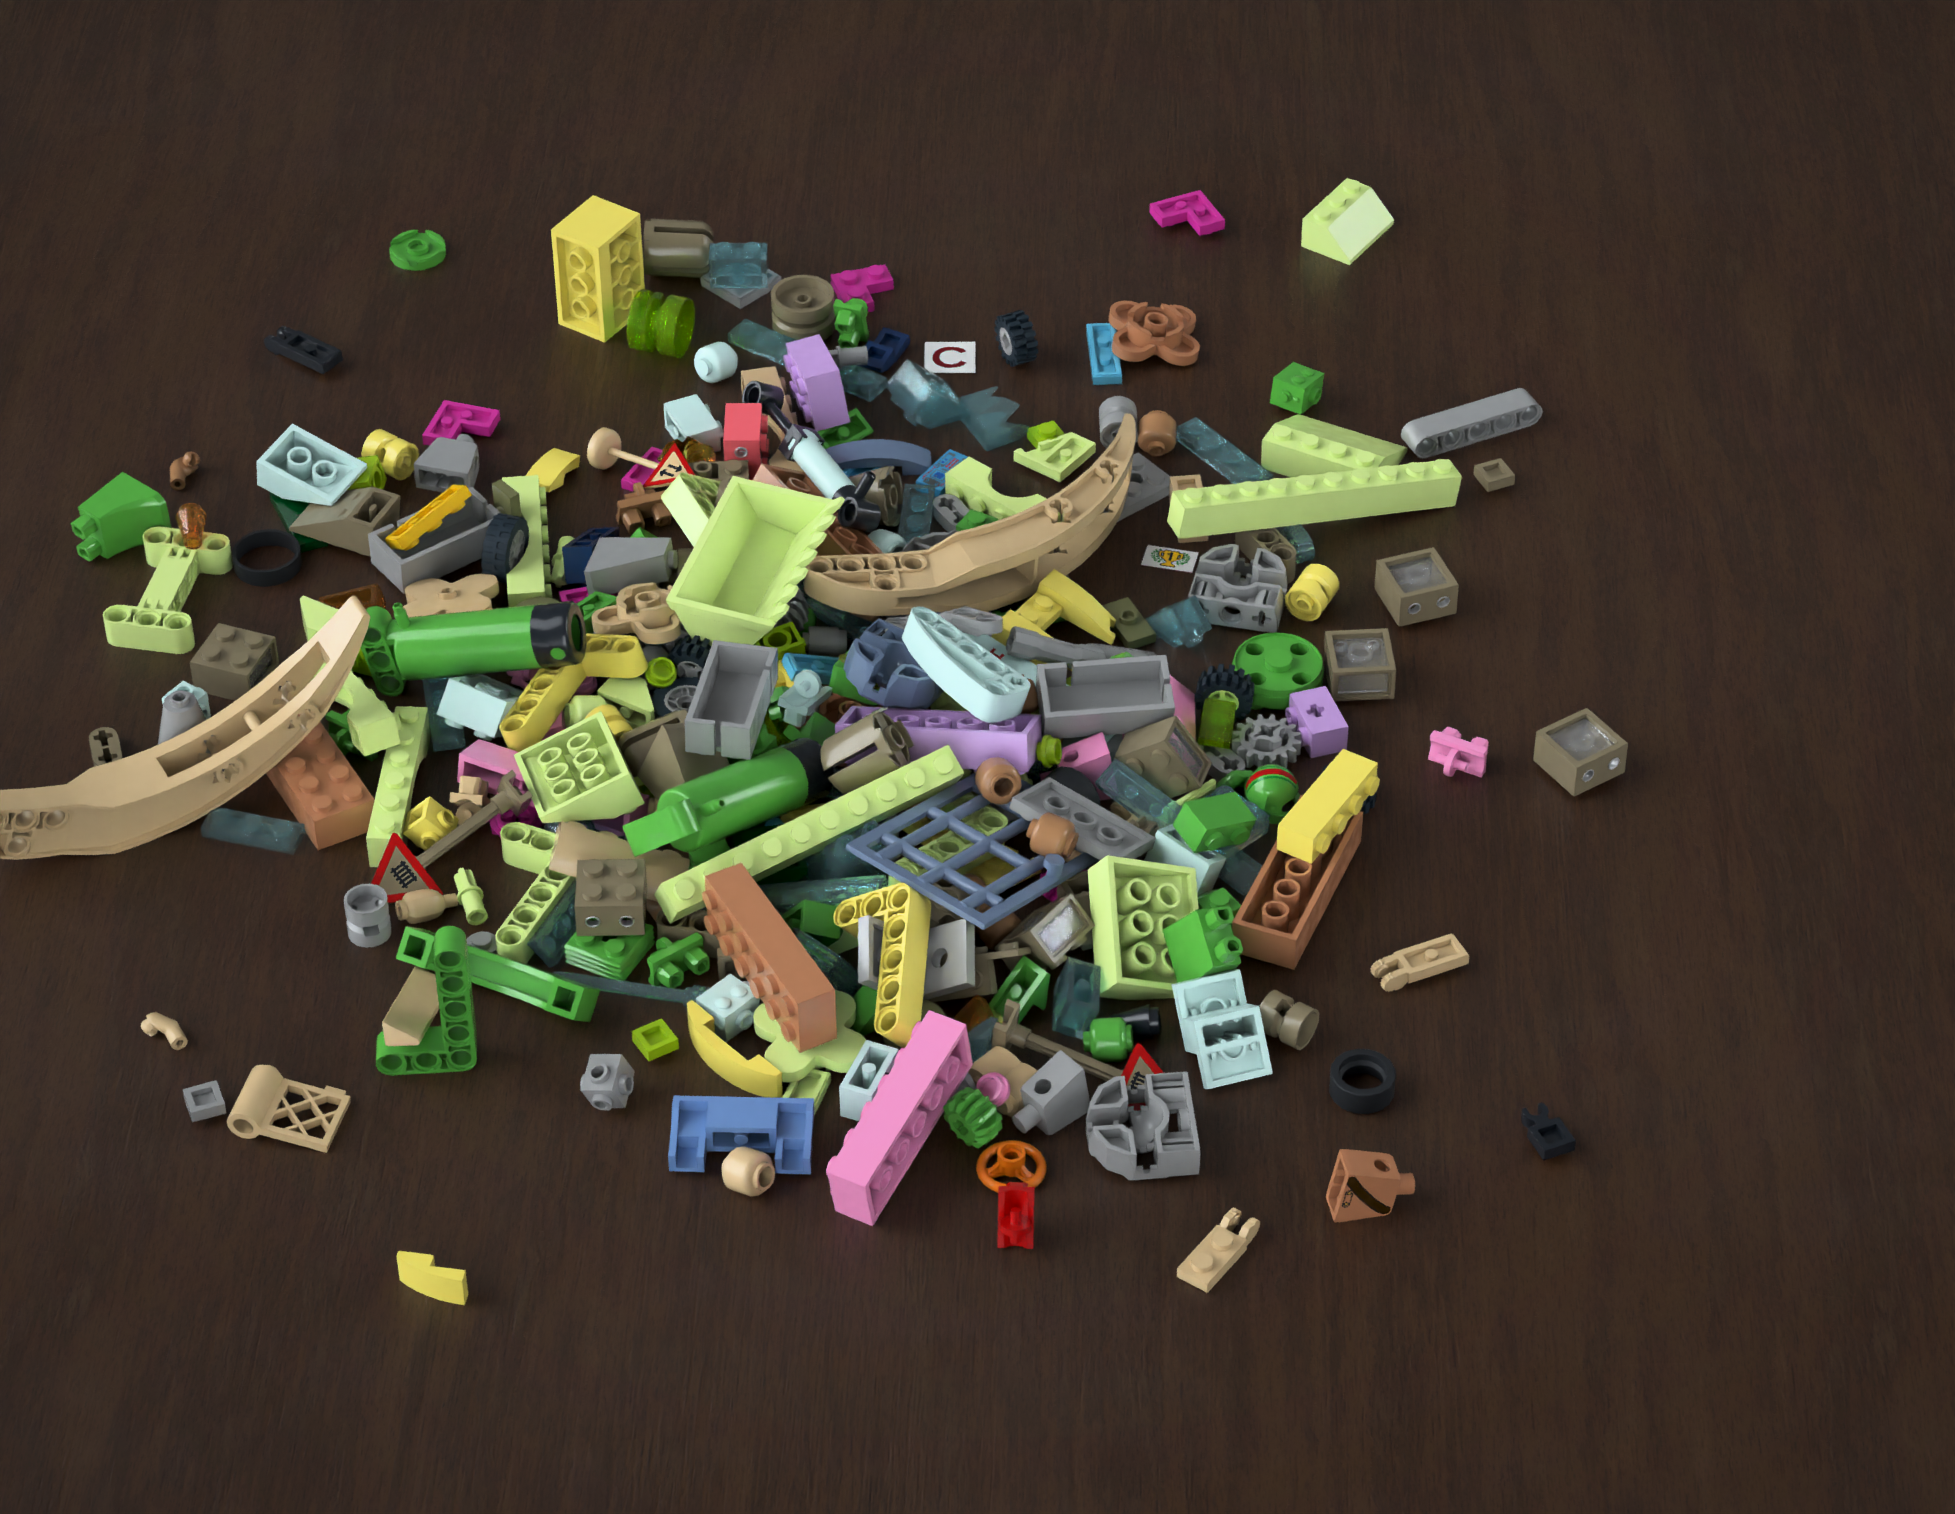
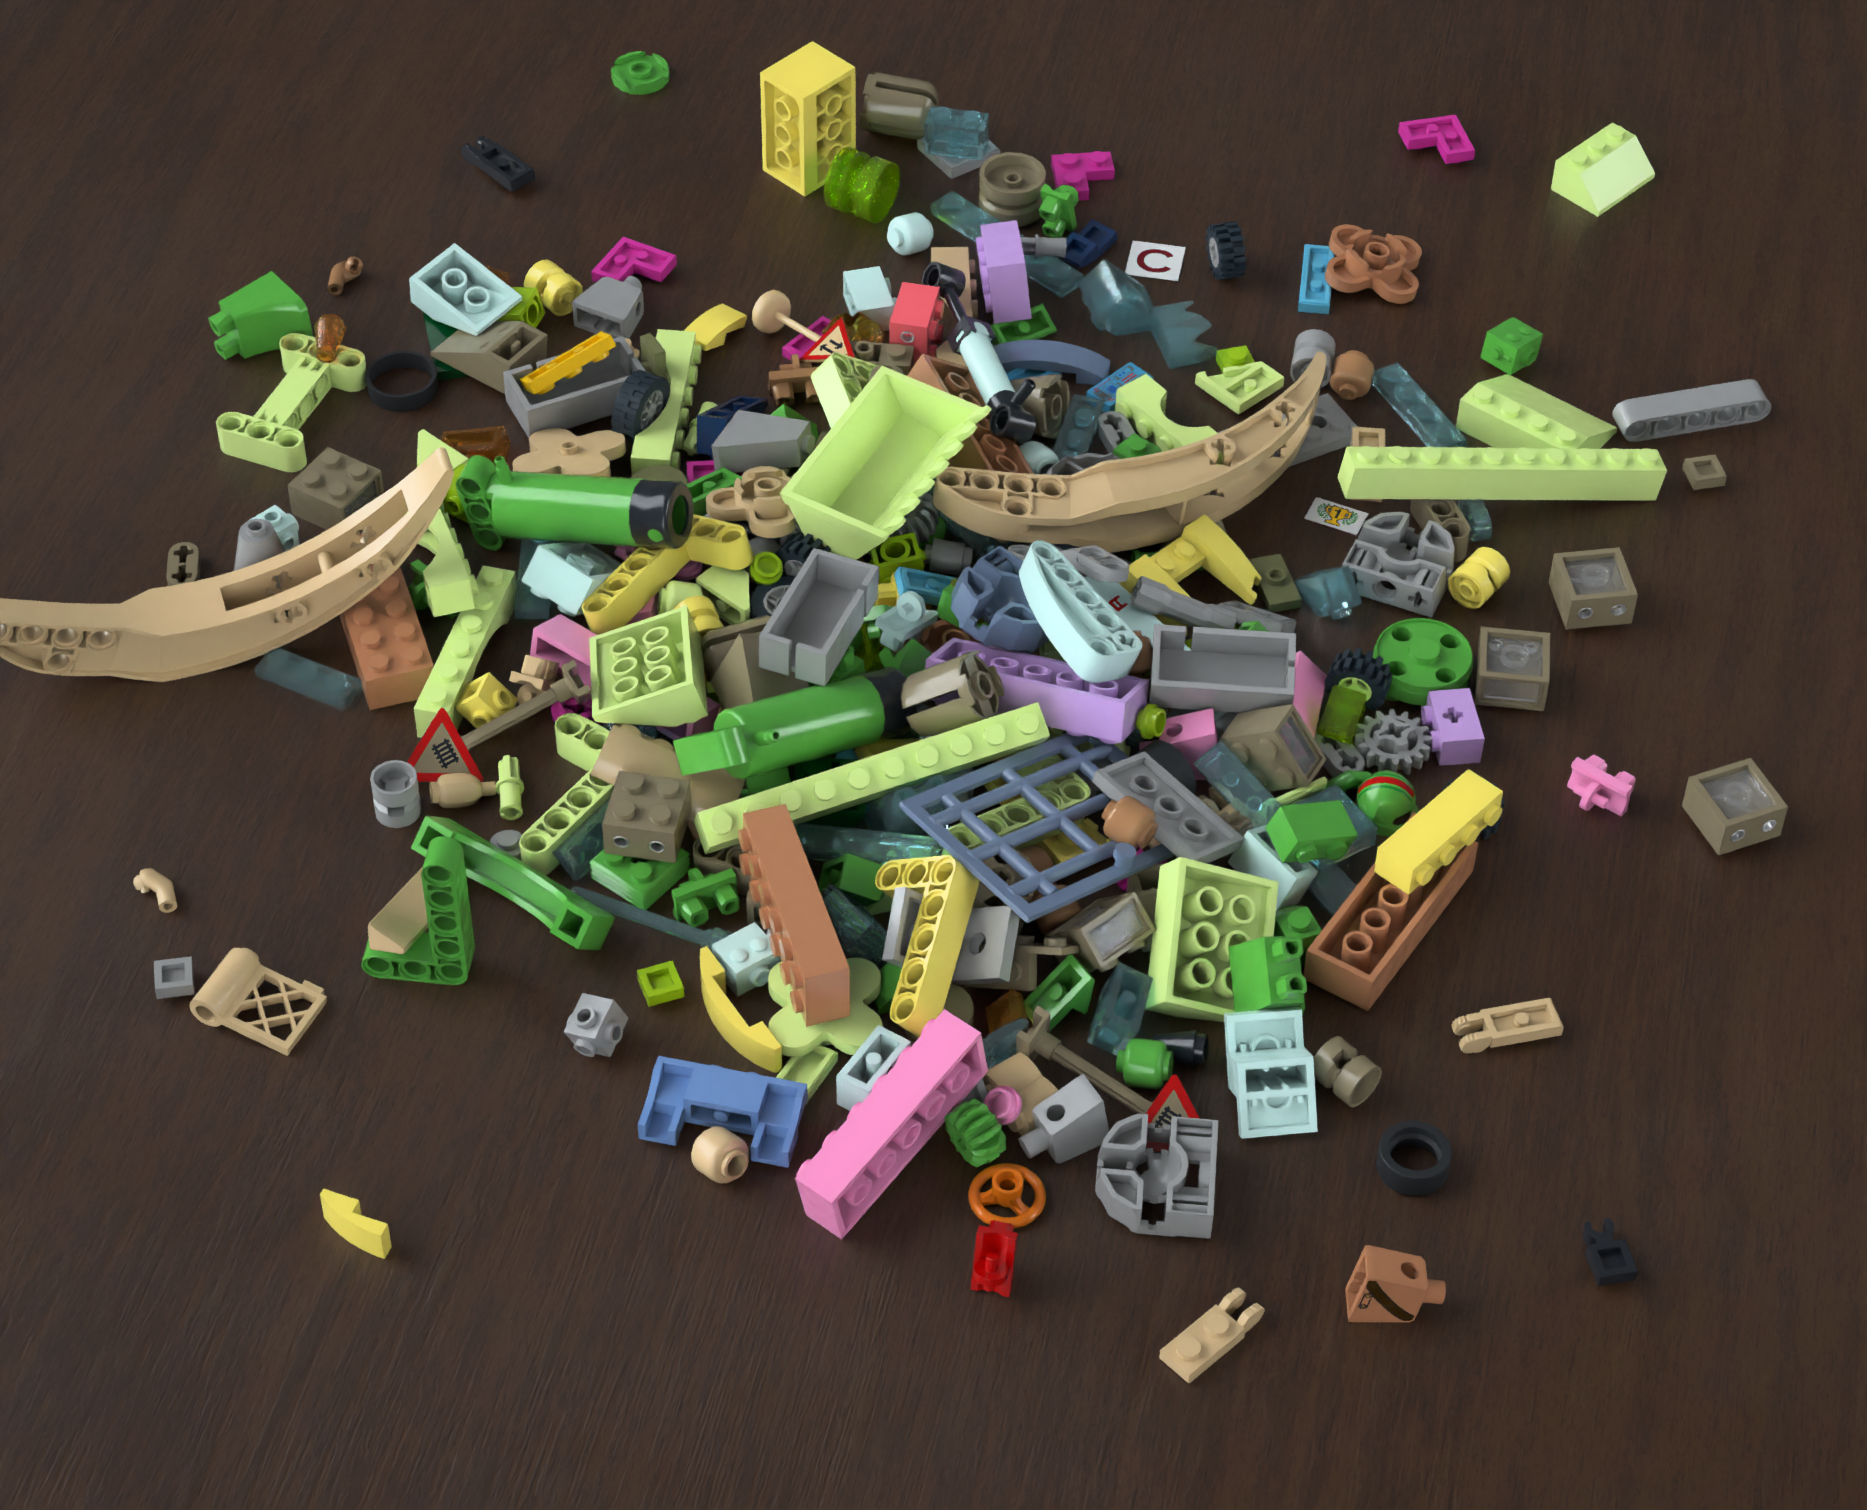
camera: 10 degrees right, 5 degrees up
medium nougat head [975,757,1022,805] -> none

